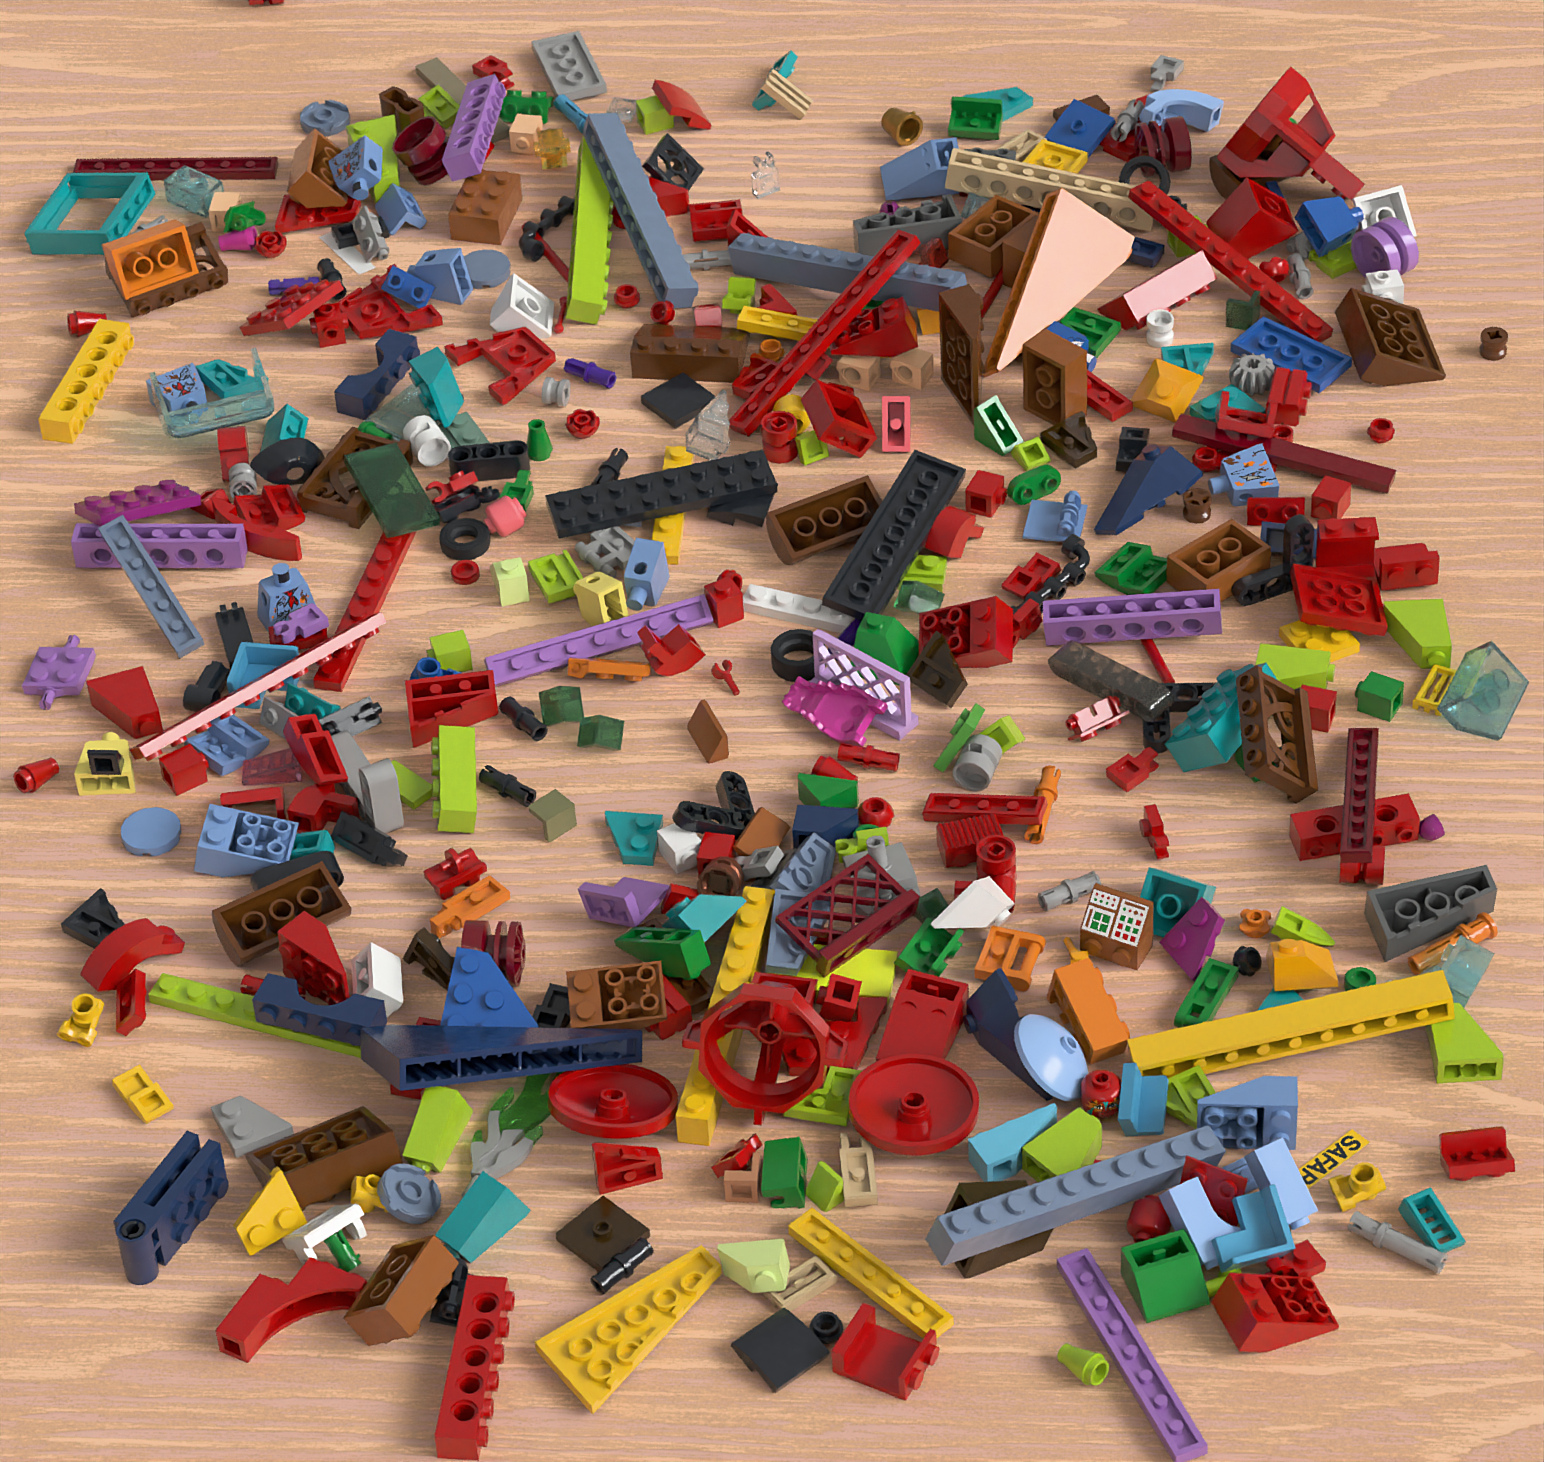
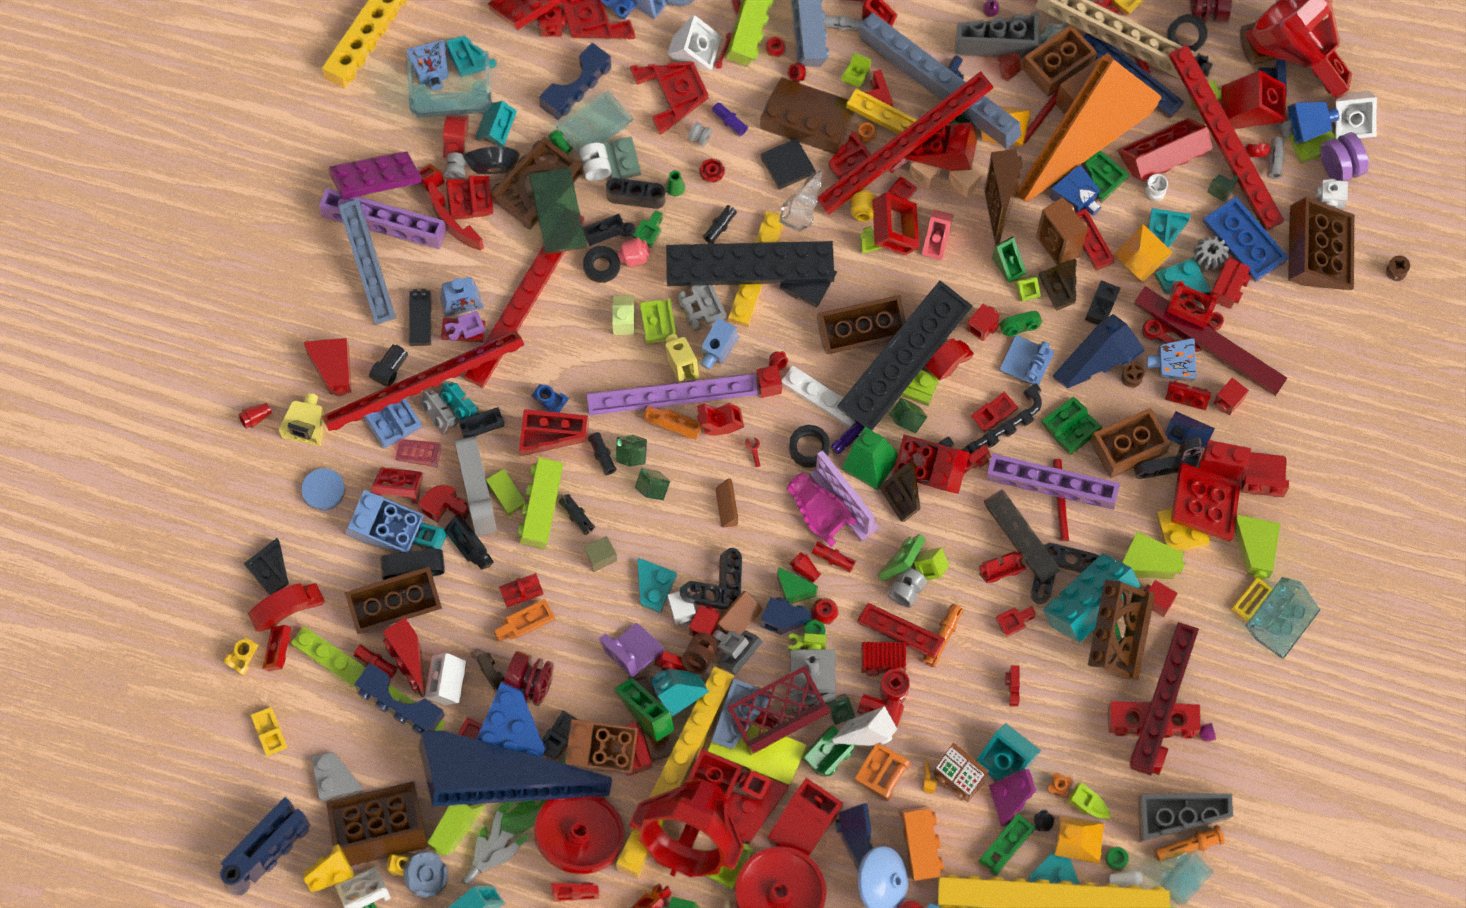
camera: 10 degrees right, 25 degrees up
medium lavender plate [22,635,96,710] -> none
red brick [158,744,209,796] -> none
dark azure panel [227,642,300,709] -> none
red slope [283,714,348,786] -> none
teal slope [409,347,464,428] -> none
red plate [425,471,478,504] -> none
lime brick [426,630,473,672] -> none
red tile [451,560,480,585] -> none
slope [693,303,722,327] -> none
red wheel [761,411,798,464] -> none
sand blue wing [770,832,836,893] -> none
light grey pin [1038,871,1101,912] -> none
green brick [1355,671,1404,722] -> none
red plate [1367,418,1395,443] -> none

